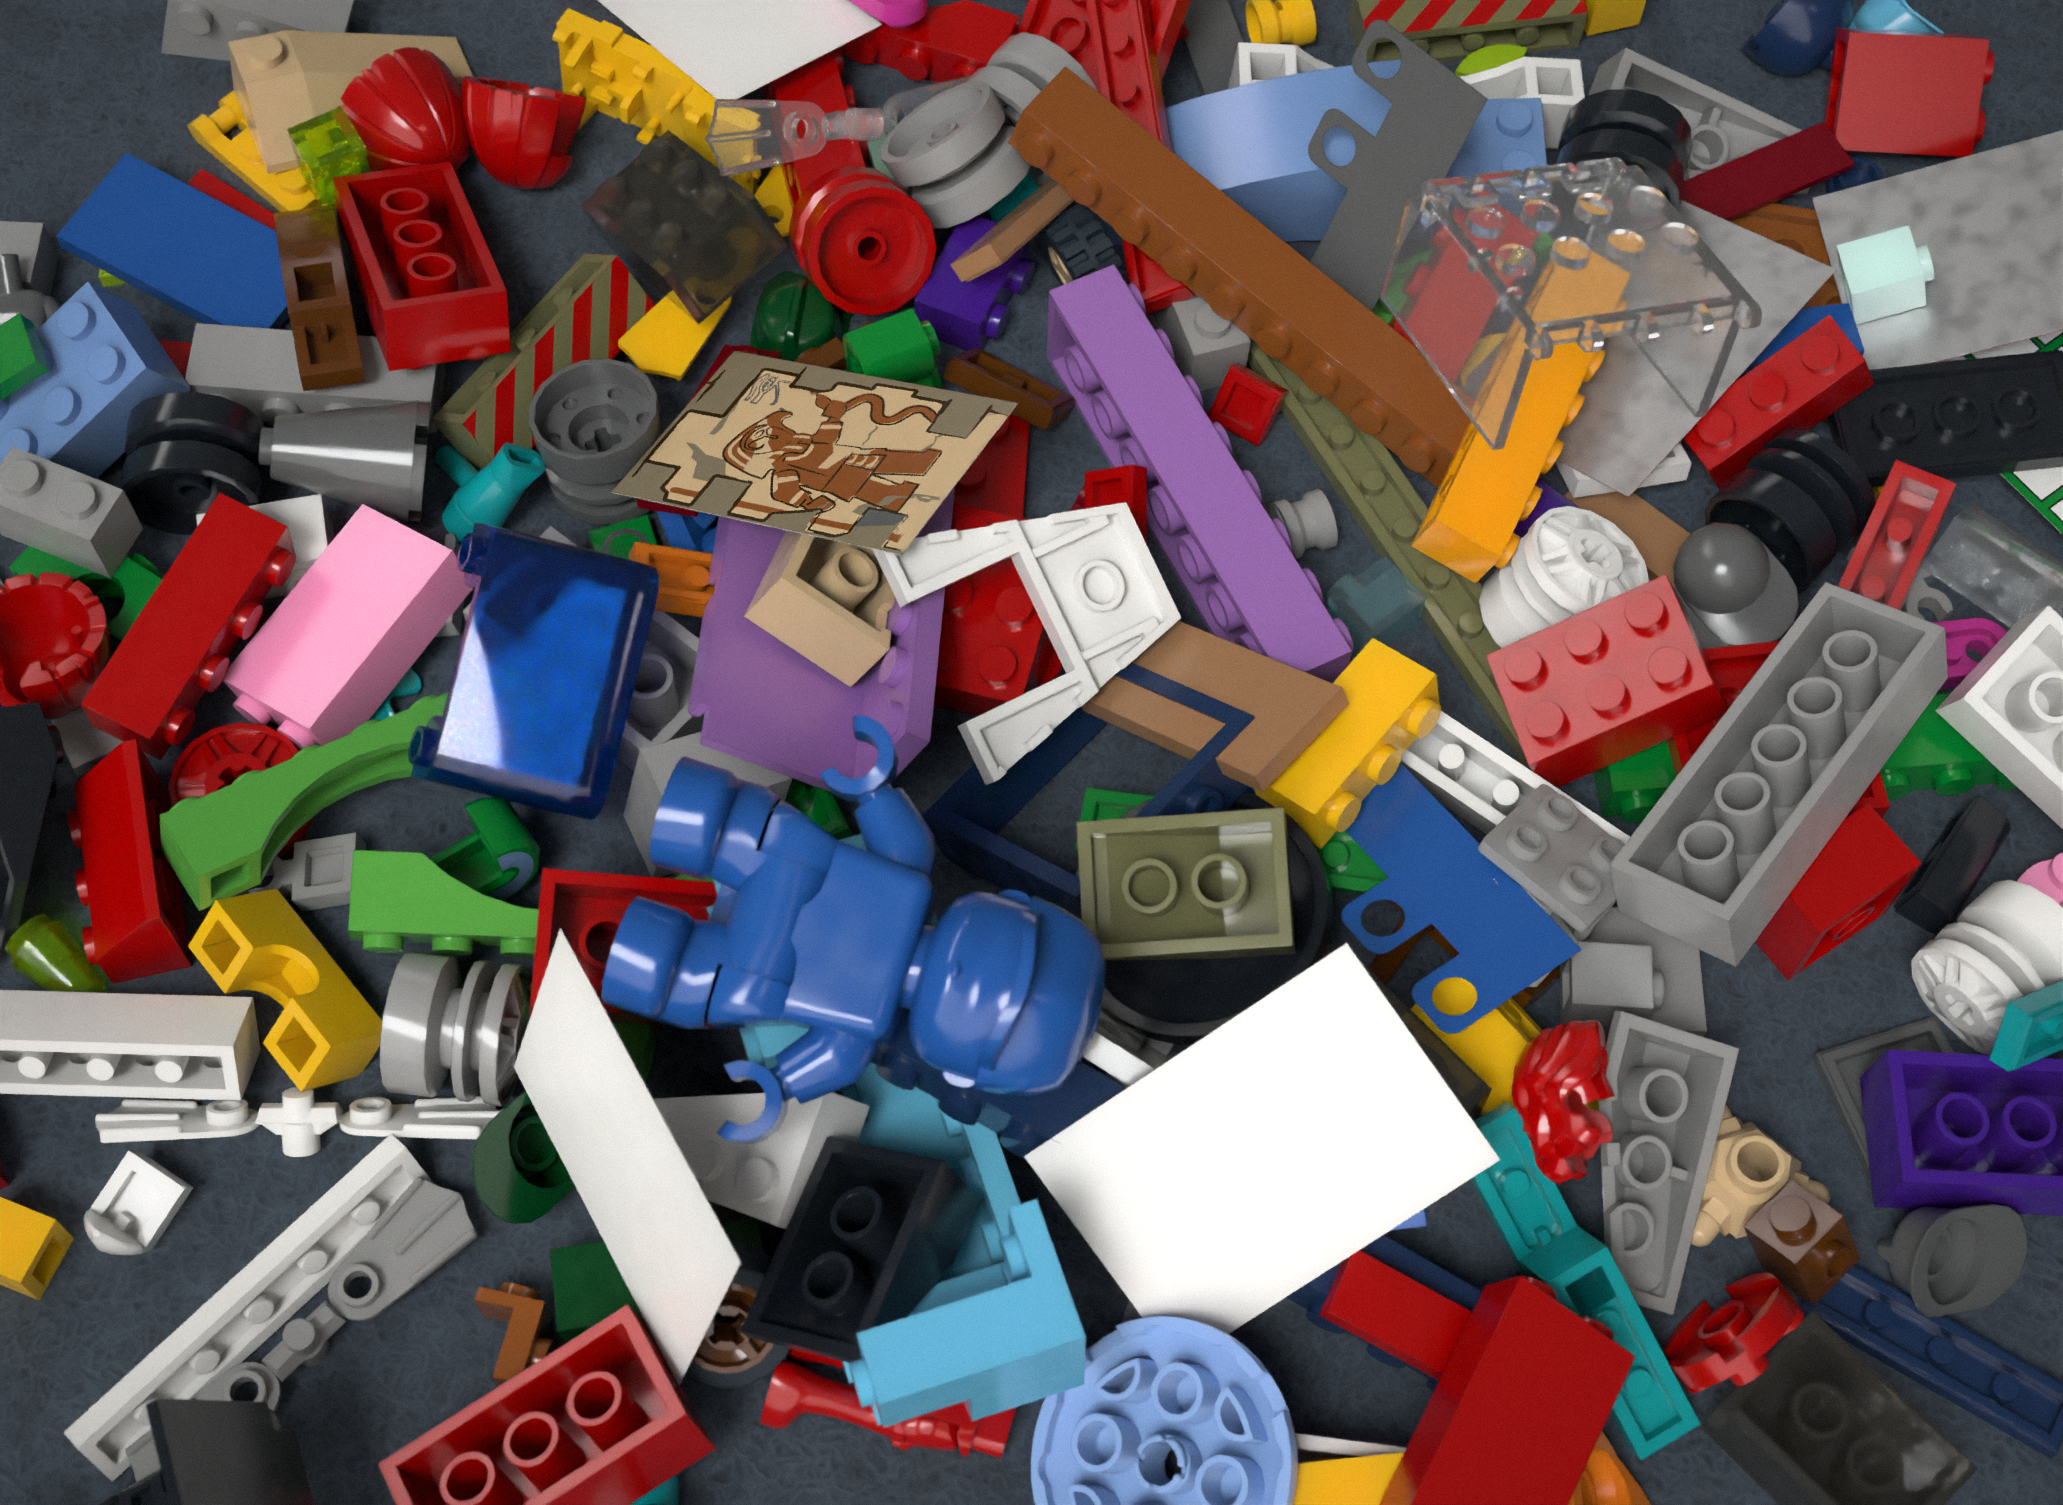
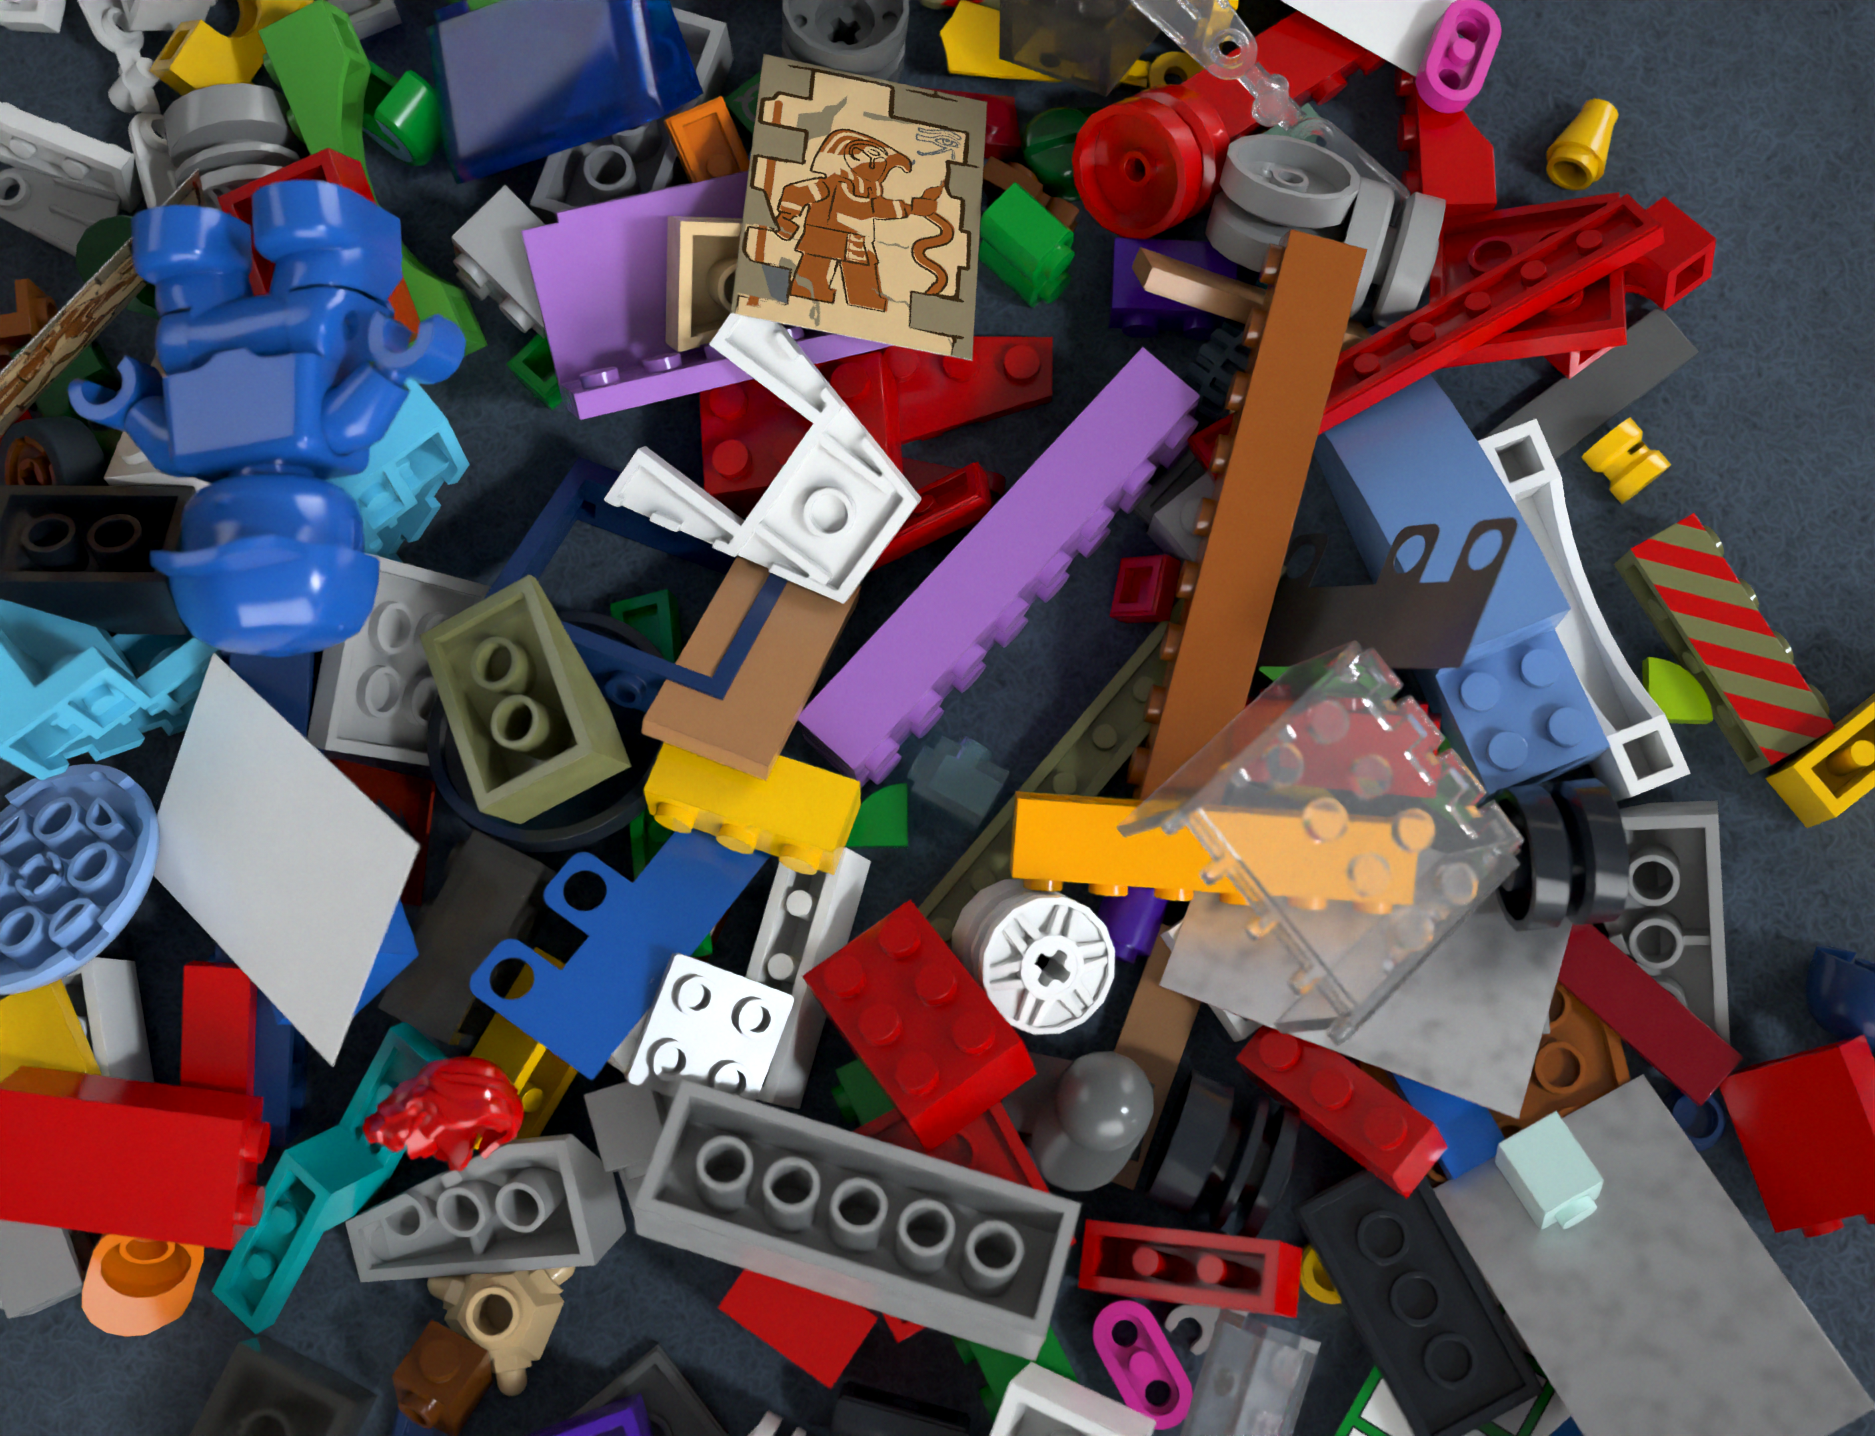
camera: 75 degrees right, 15 degrees up
reddish brown tile [943,347,1076,431] -> none
light grey wheel [1269,489,1338,559] -> none
red plate [1664,1273,1805,1393] -> none

